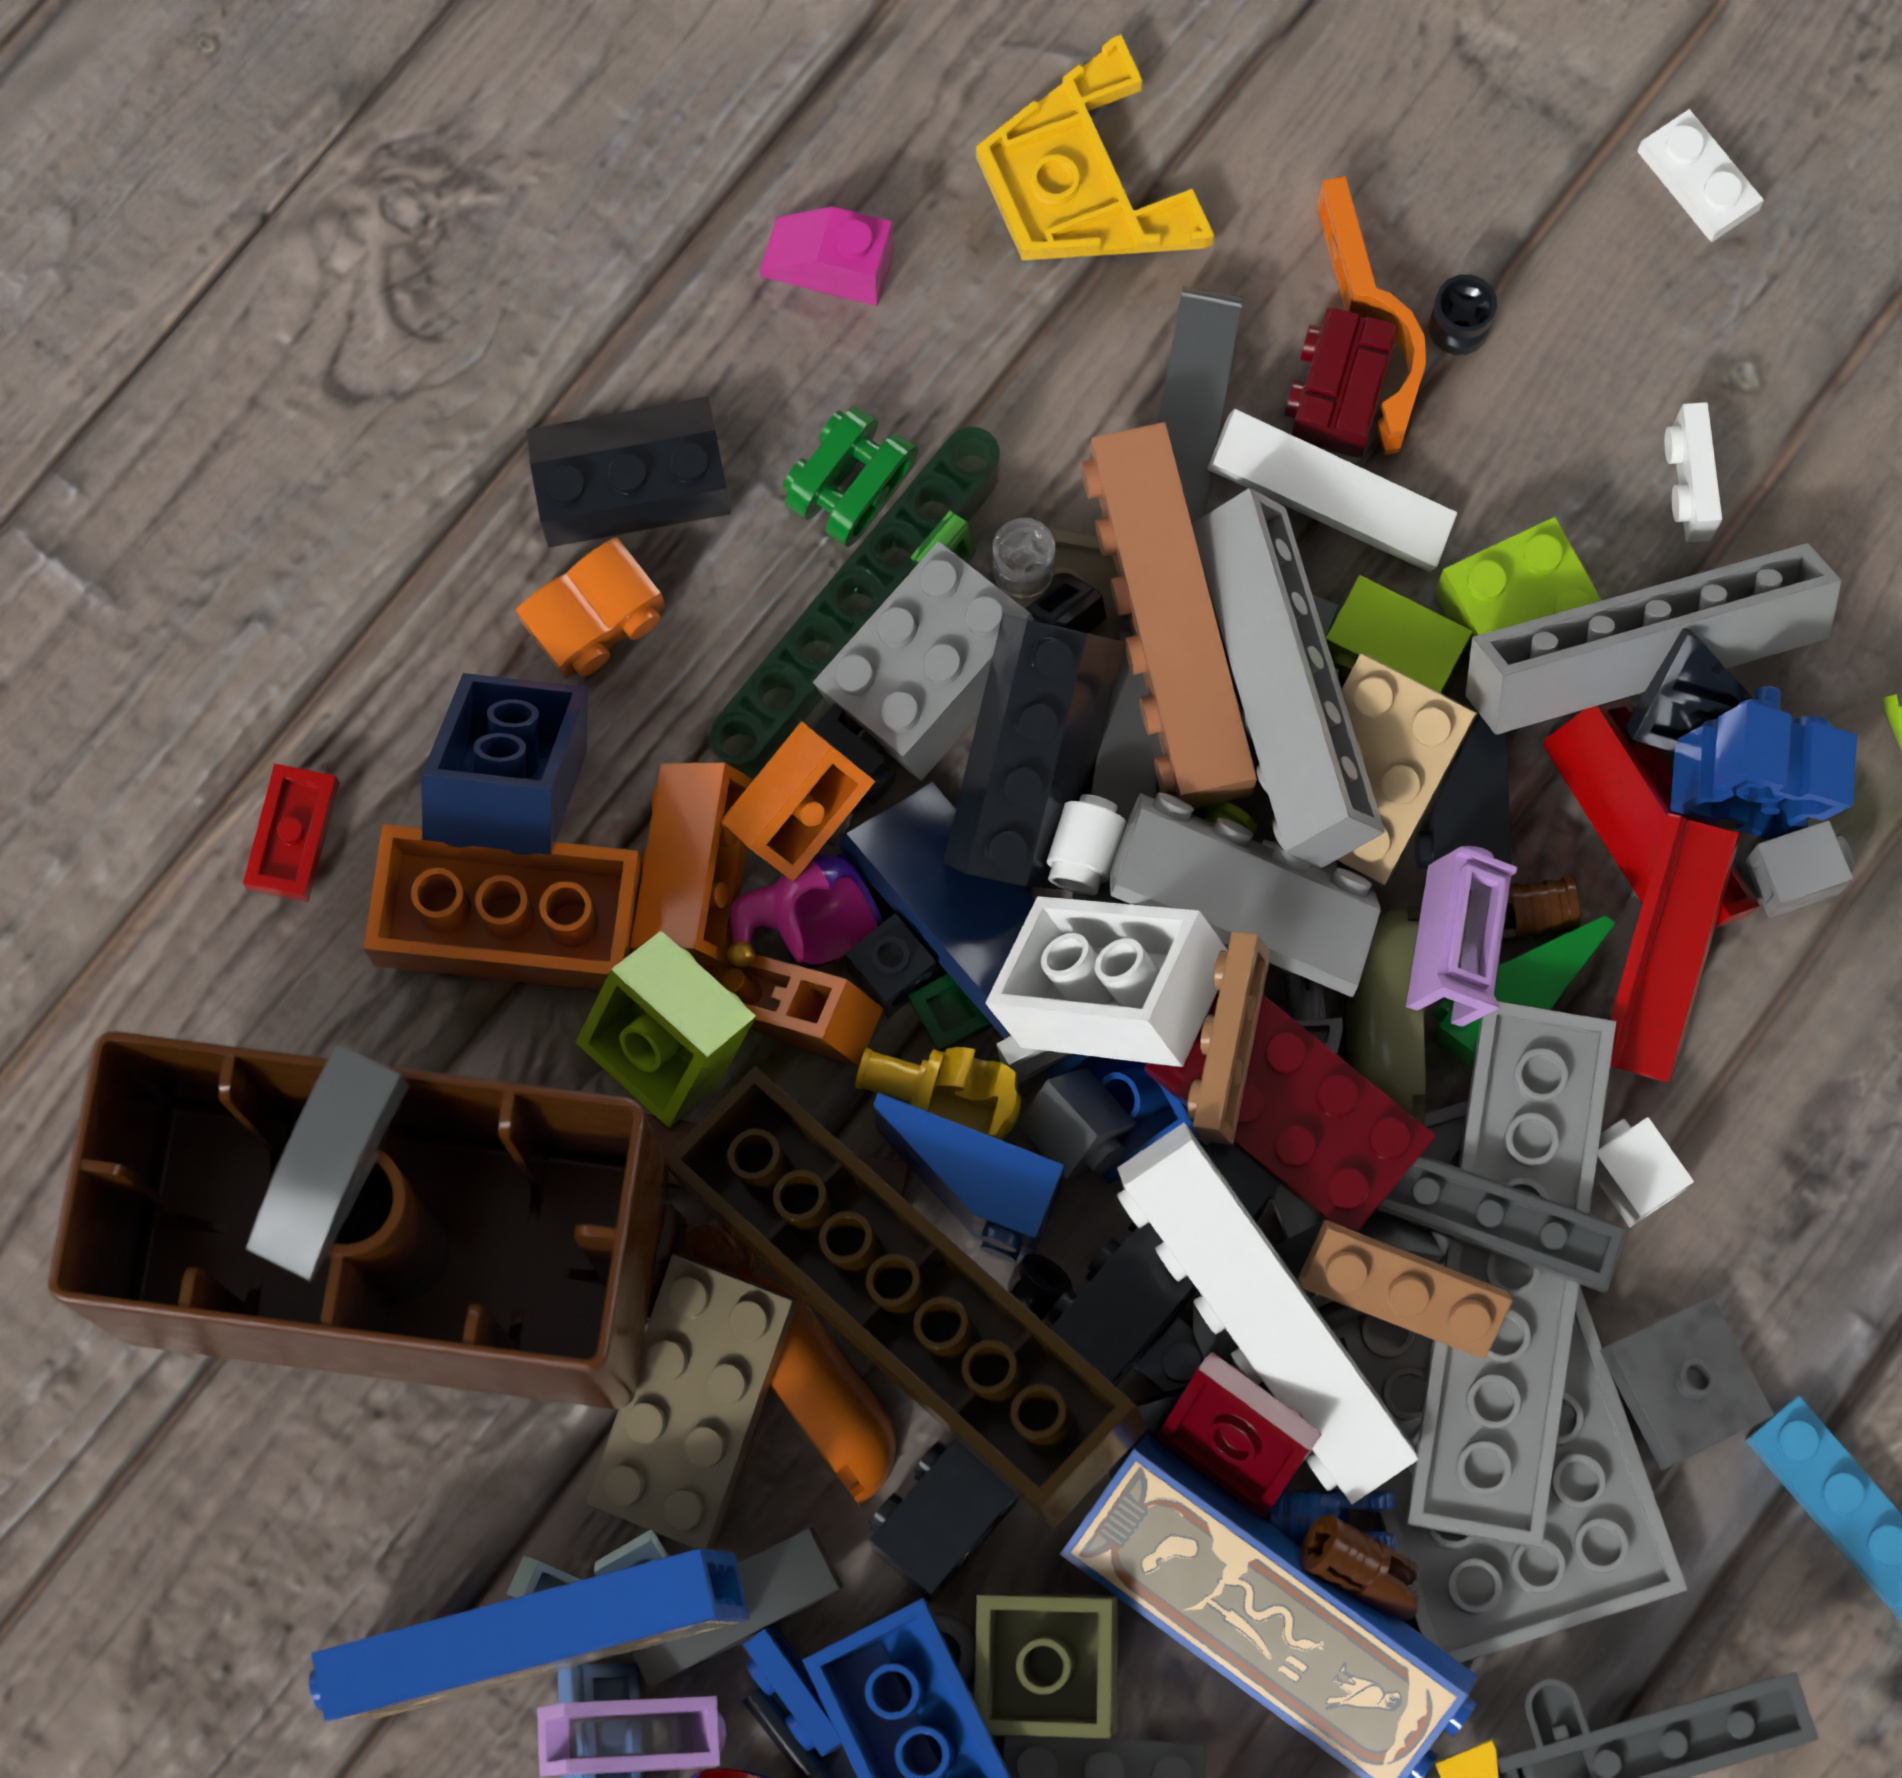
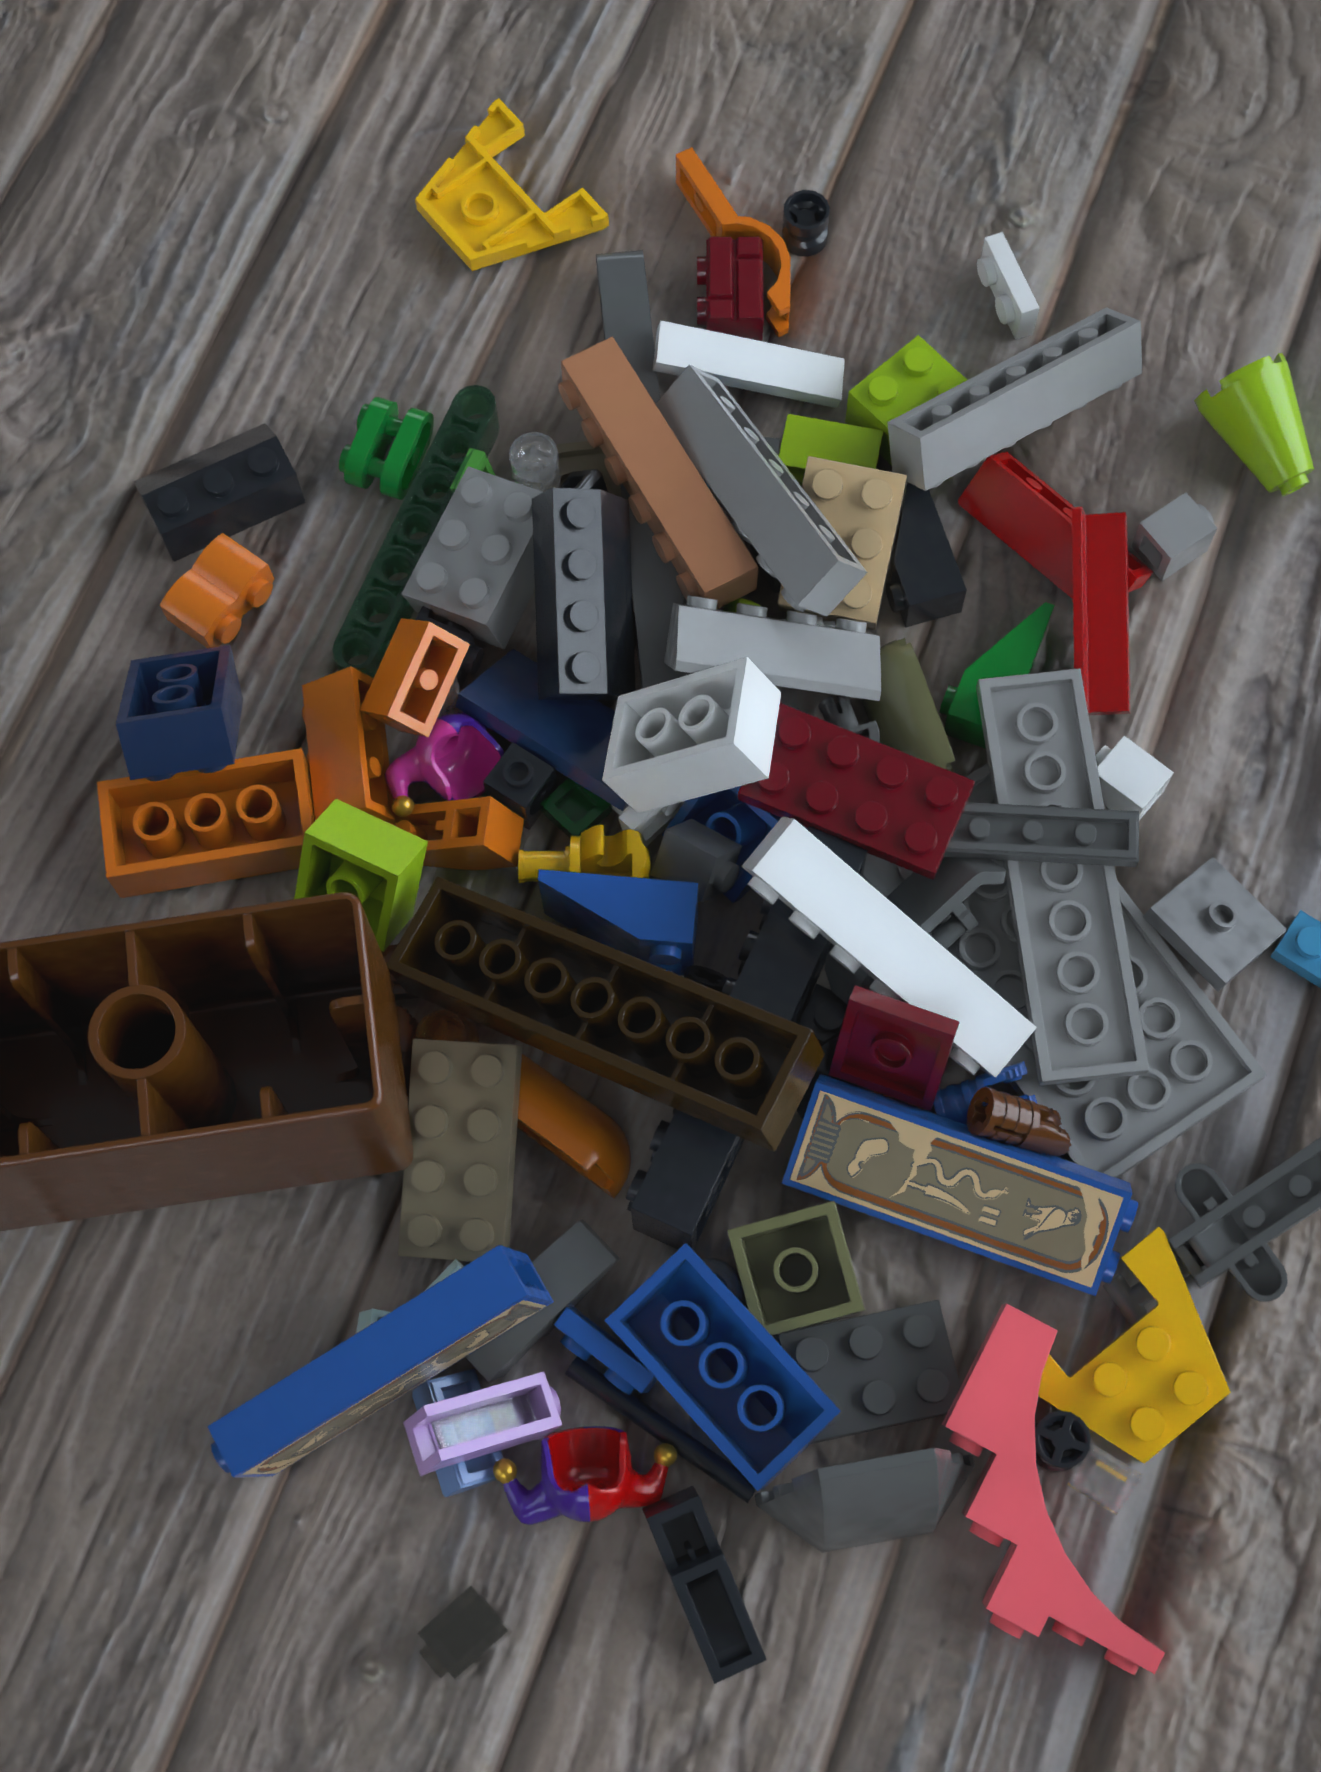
camera: 15 degrees left, 5 degrees down
red plate [243,763,340,902] -> none
dark grey slope [246,1043,409,1282] -> none
dark pink slope [760,206,893,306] -> none
white brick [1047,794,1126,895] -> none
medium nougat plate [1188,931,1271,1145] -> none
medium nougat plate [1298,1220,1513,1359] -> none
lavender window [1406,846,1517,1027] -> none
reddish brown hinge [1463,876,1581,942] -> none
black wing [1625,628,1754,752] -> none
white plate [1637,109,1764,243] -> none
blue brick [1670,686,1857,840] -> none

